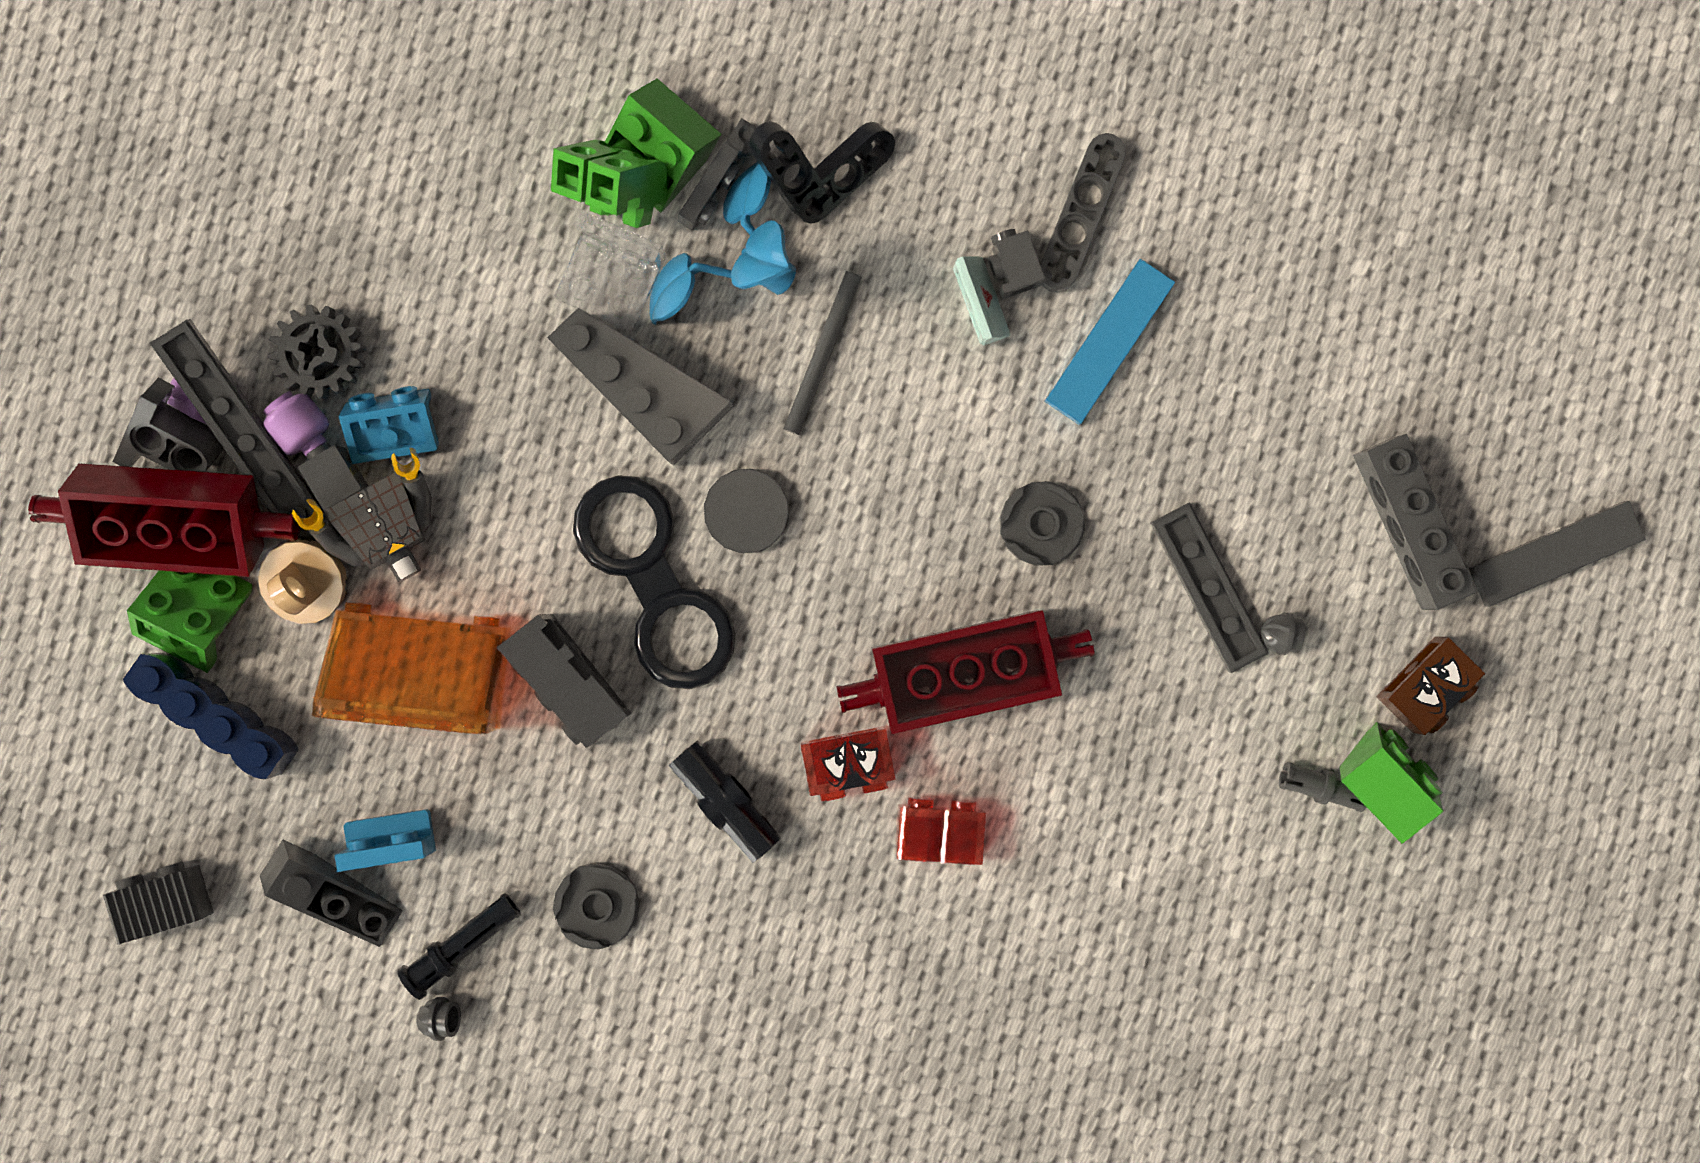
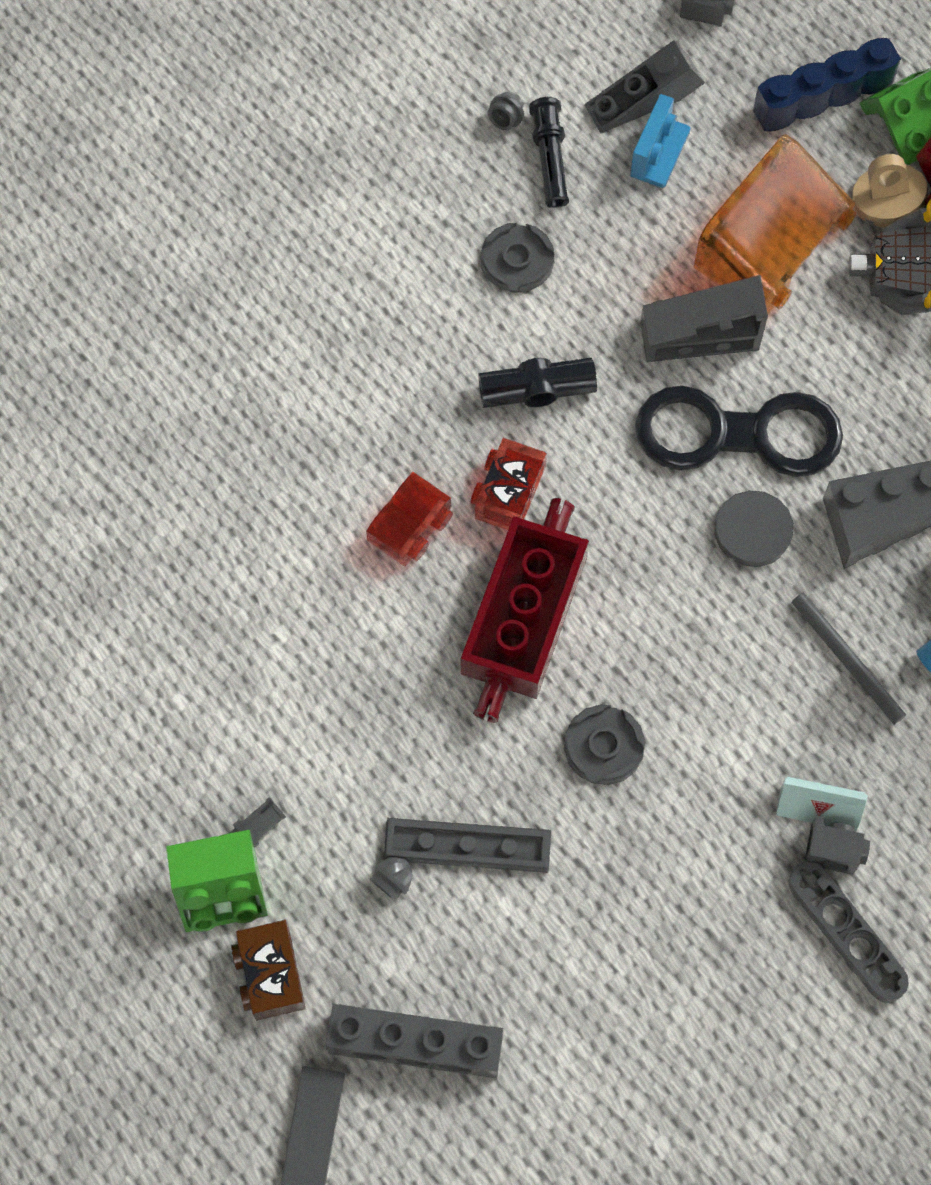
camera: 125 degrees right, 20 degrees down
dark azure tile [1044,259,1175,425] -> none

